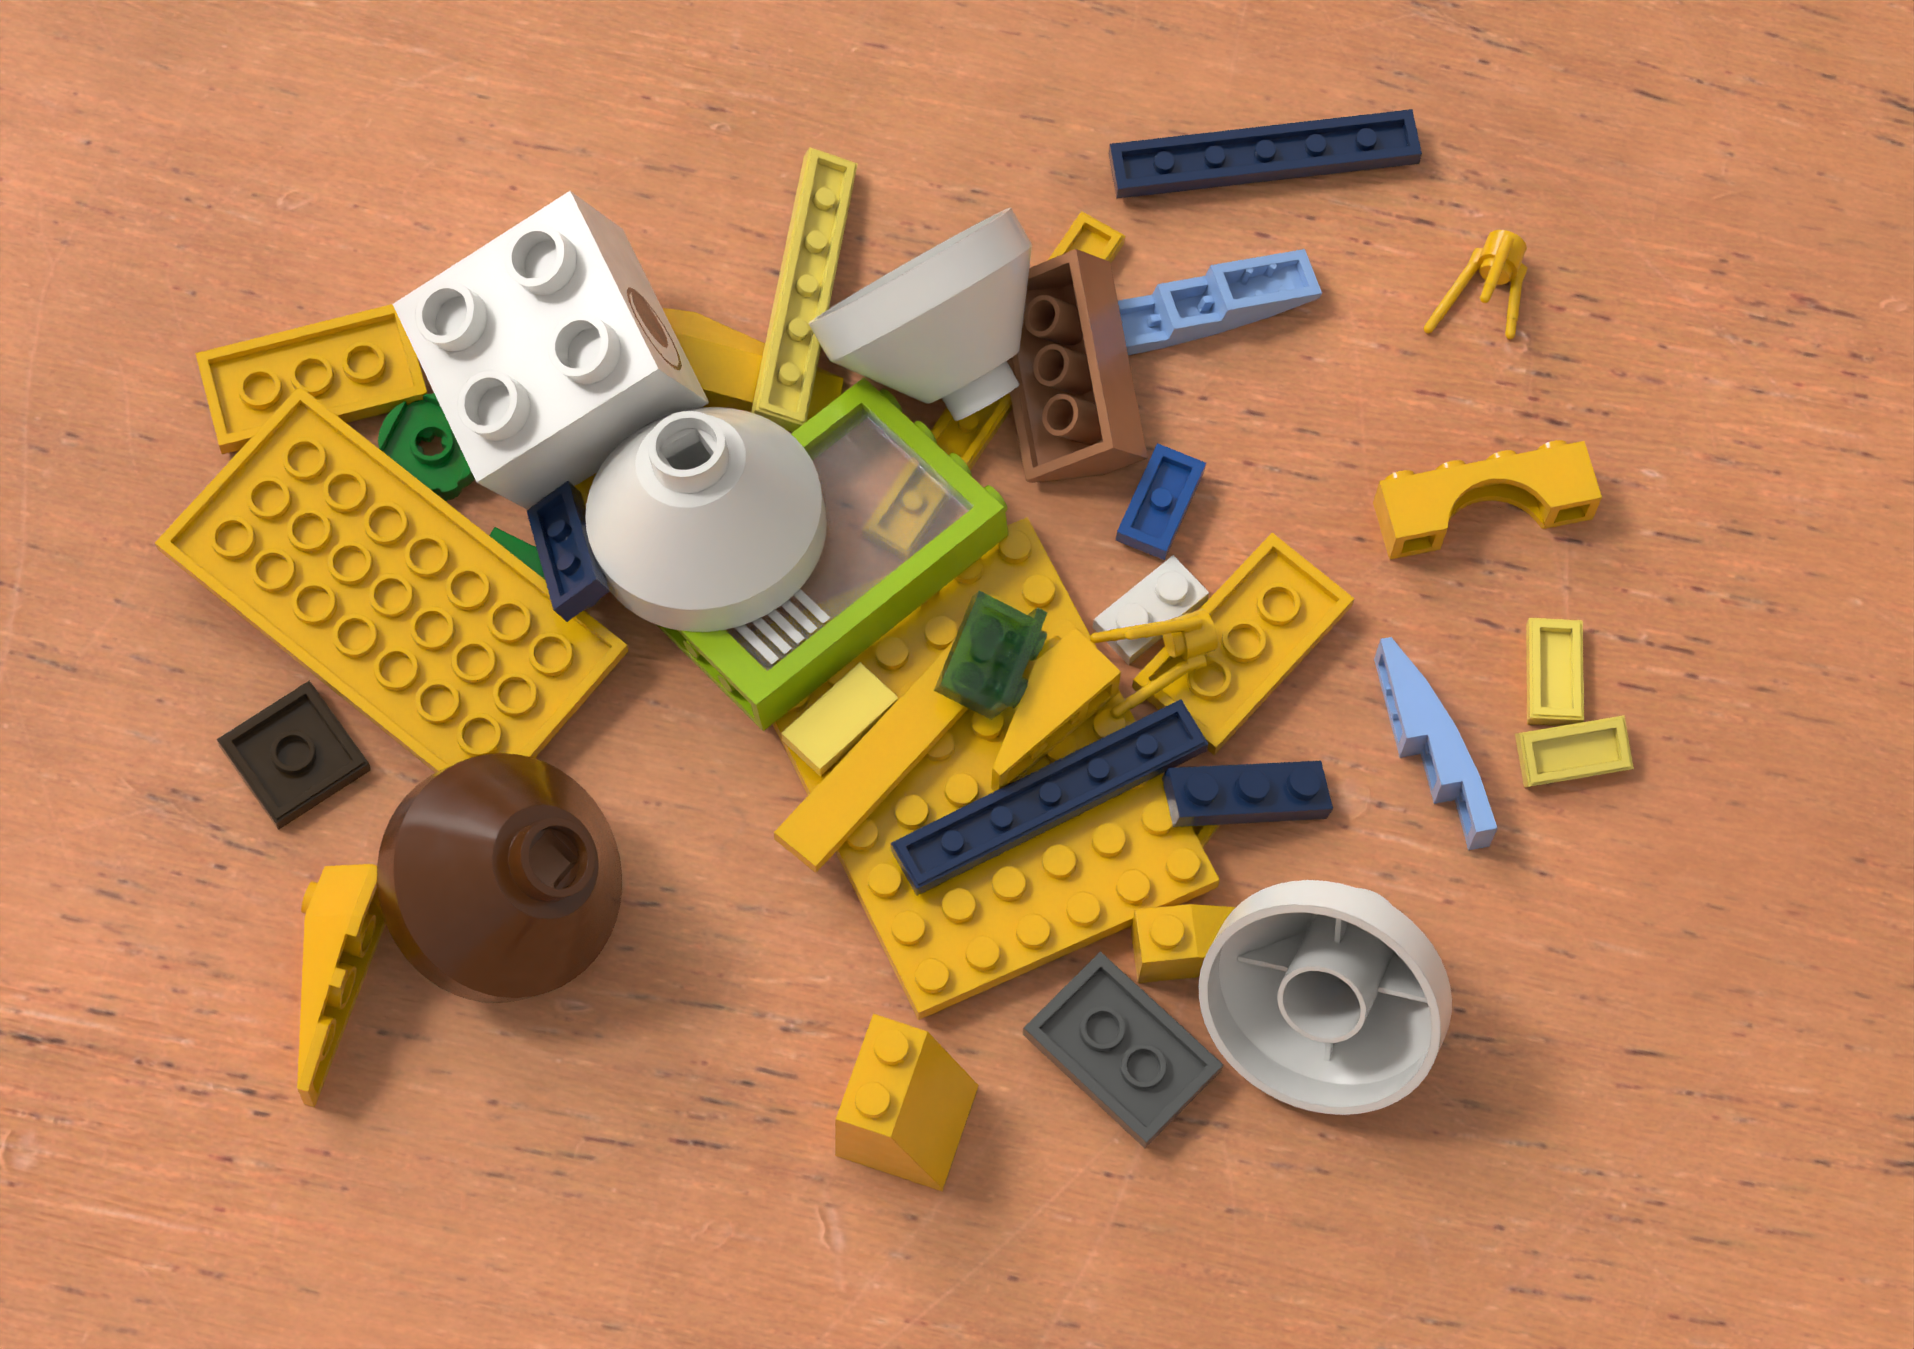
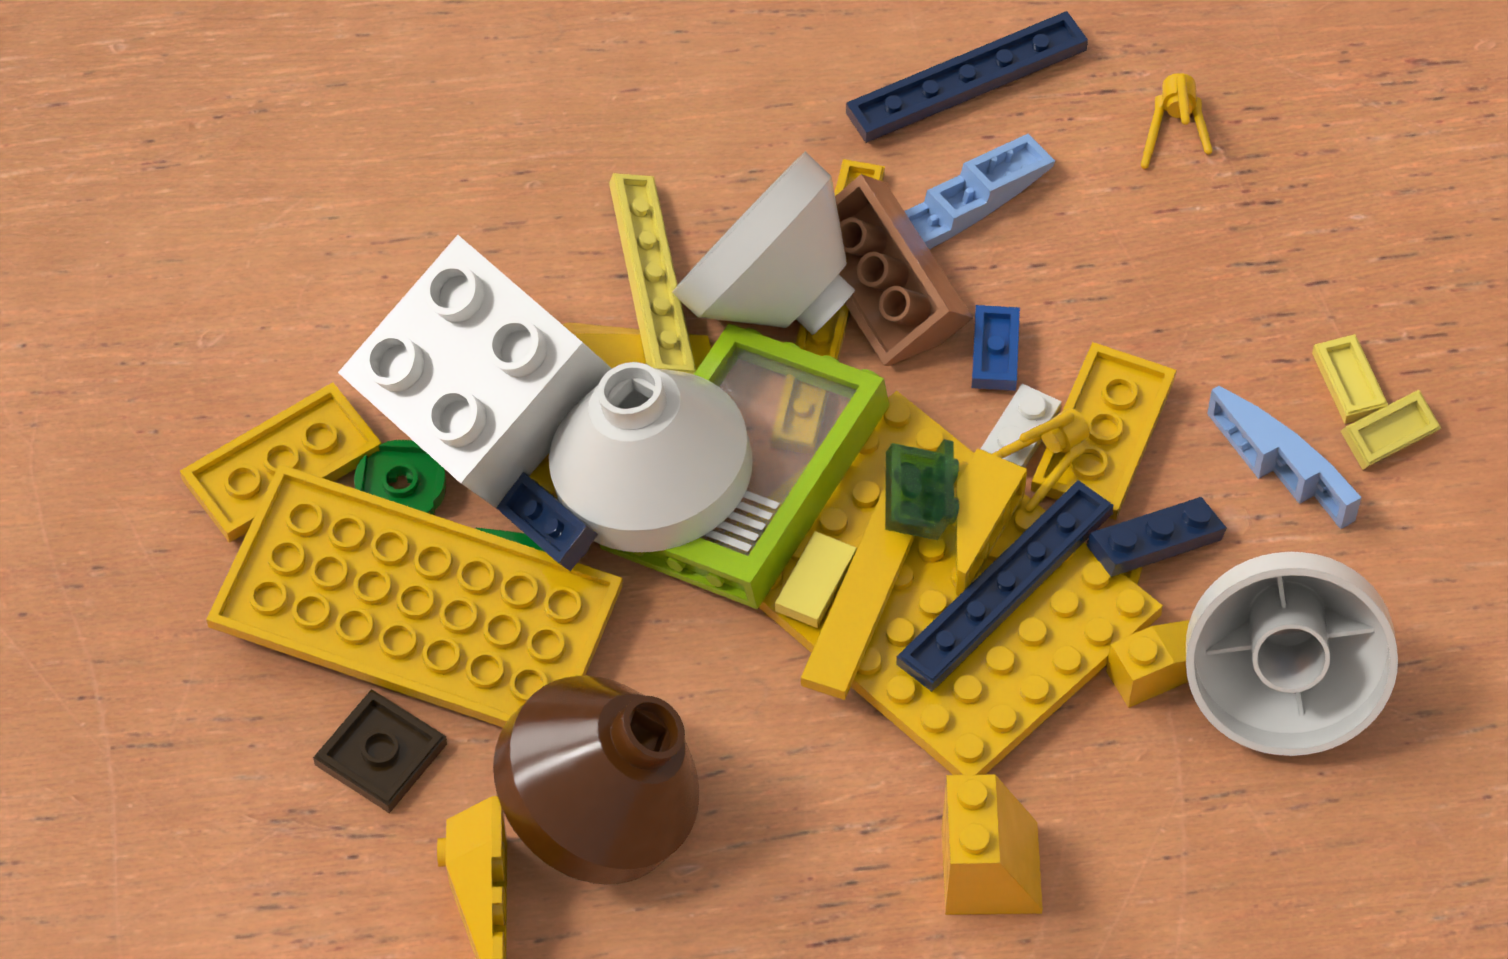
camera: 15 degrees left, 10 degrees down
dark grey plate [1023,951,1223,1148] -> none
yellow arch [1373,440,1602,560] -> none

